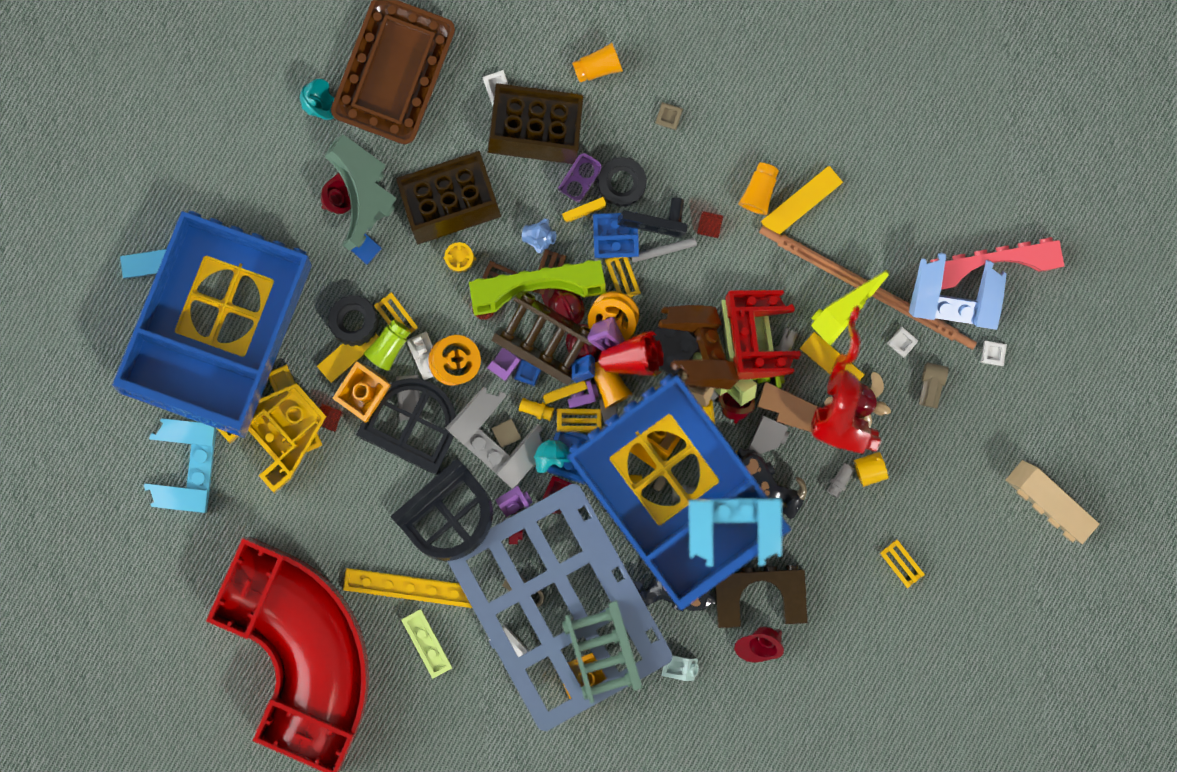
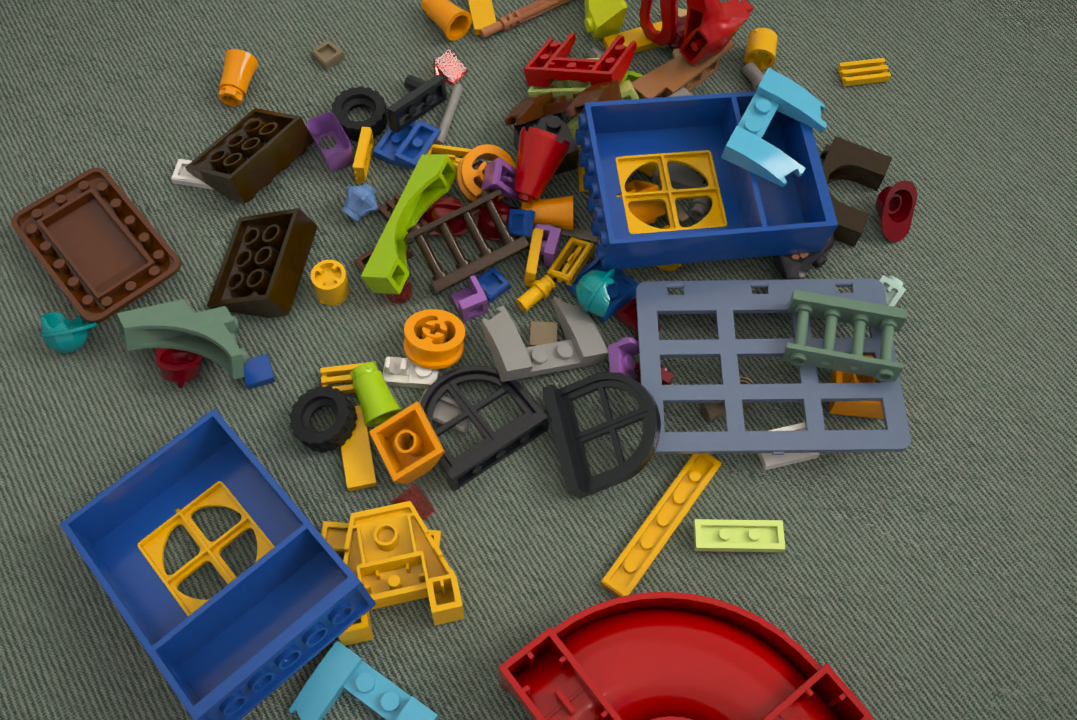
camera: 65 degrees left, 25 degrees down
medium azure tile [120,249,166,279] -> none

